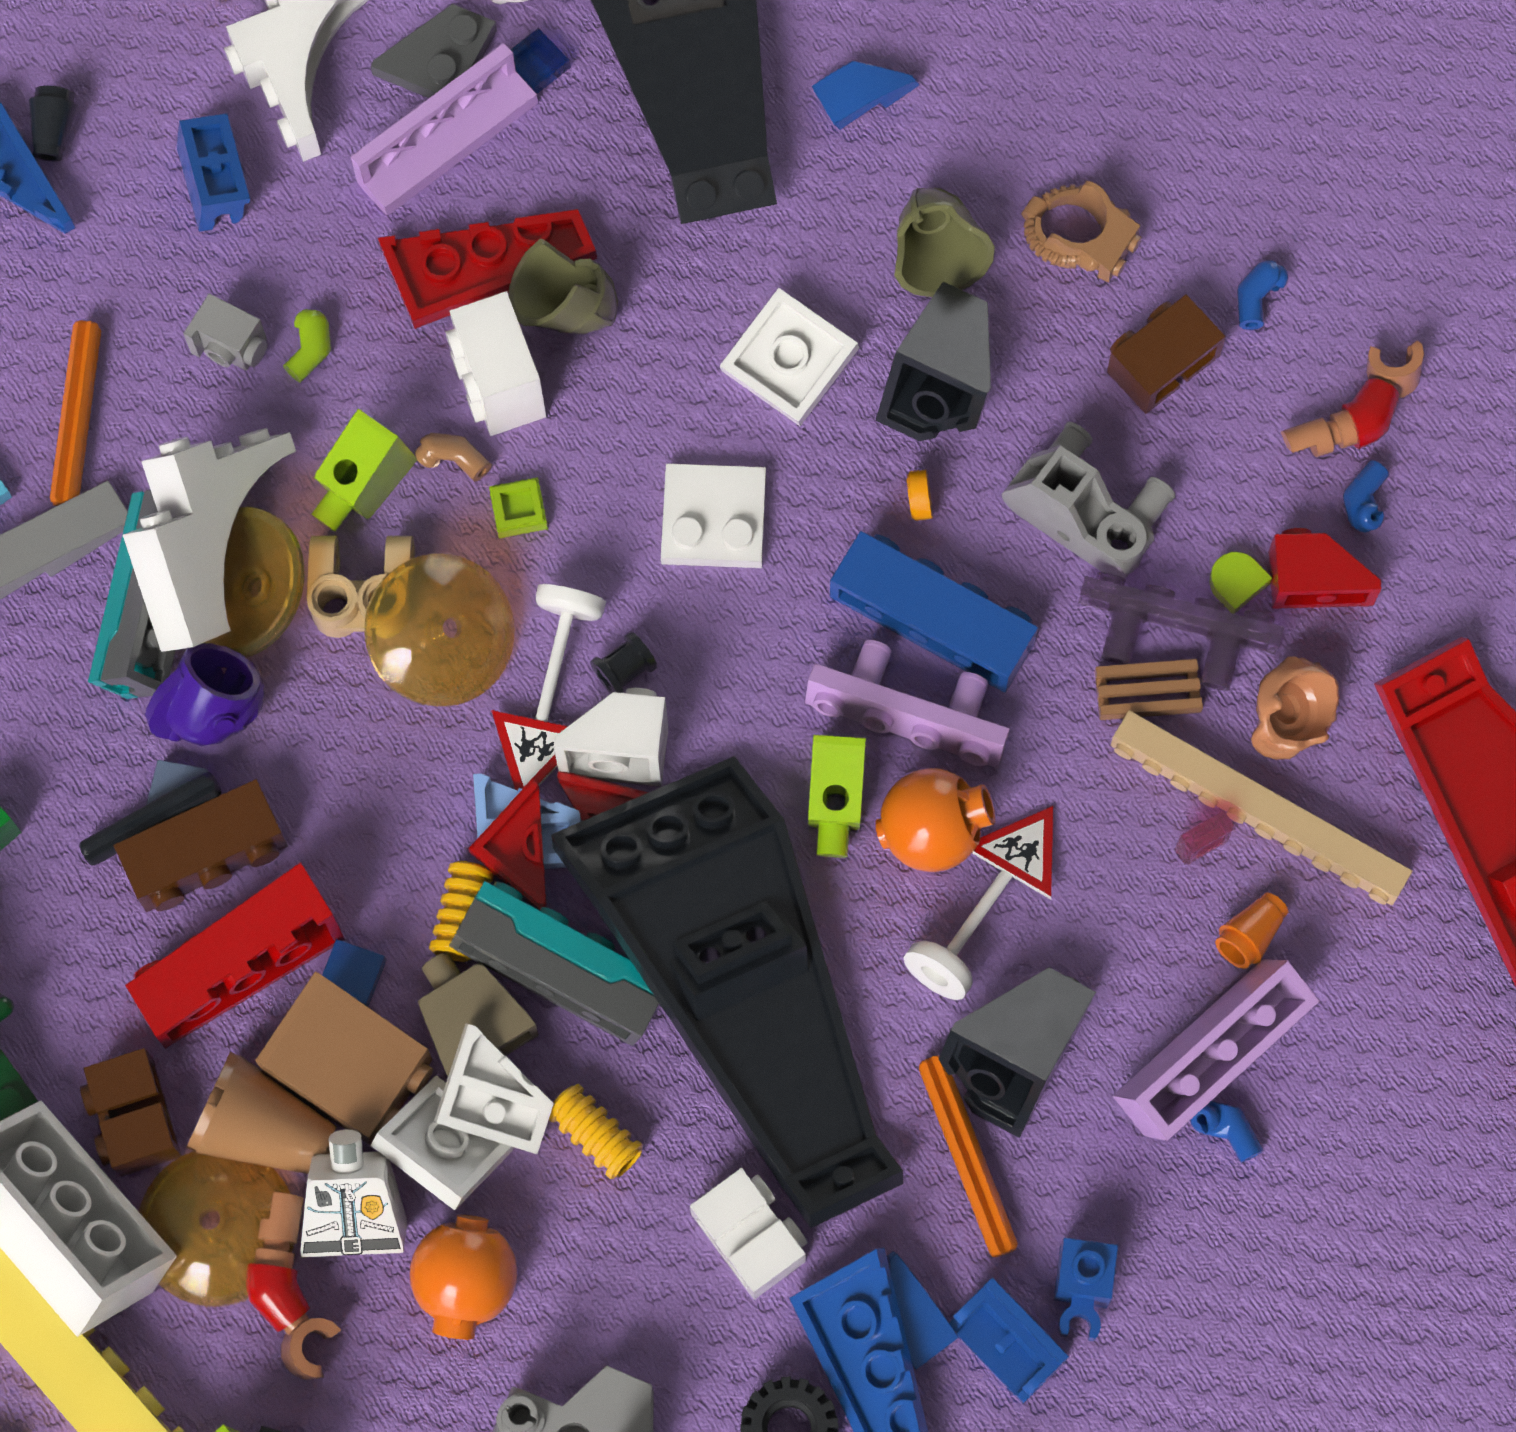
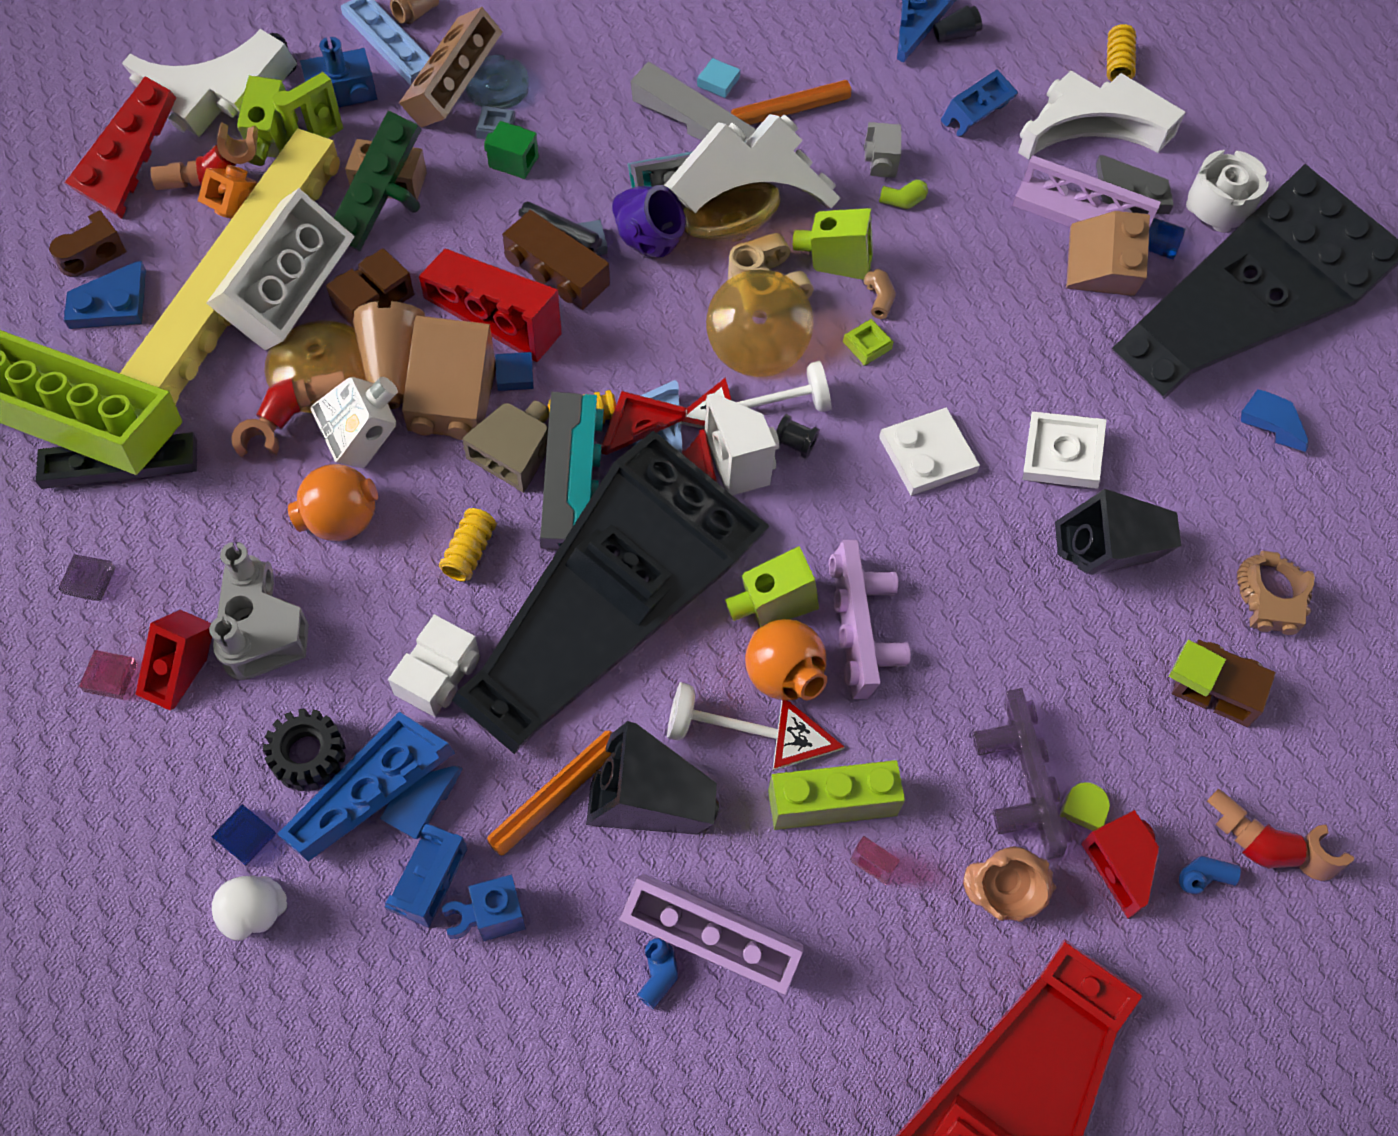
camera: 60 degrees right, 10 degrees down
white plate [371,1076,514,1210] -> none
red wing [378,209,597,329] -> none
white wing [434,1023,554,1154] -> none
white brick [445,291,546,436] -> none
olive helmet [509,239,618,334] -> none
blue brick [830,531,1038,693] -> none
olive helmet [894,188,995,297] -> none
light orange tile [907,469,933,521] -> none
light grey piece [1001,422,1175,580] -> none
medium nougat tile [1094,659,1203,720] -> none
tan piece [1110,710,1412,906] -> none
orange cone [1215,892,1289,969] -> none
blue arm [1237,260,1288,330] -> none
none -> lime brick [768,760,905,830]
none -> medium nougat slope [1066,211,1150,296]
none -> lime tile [1168,639,1226,696]

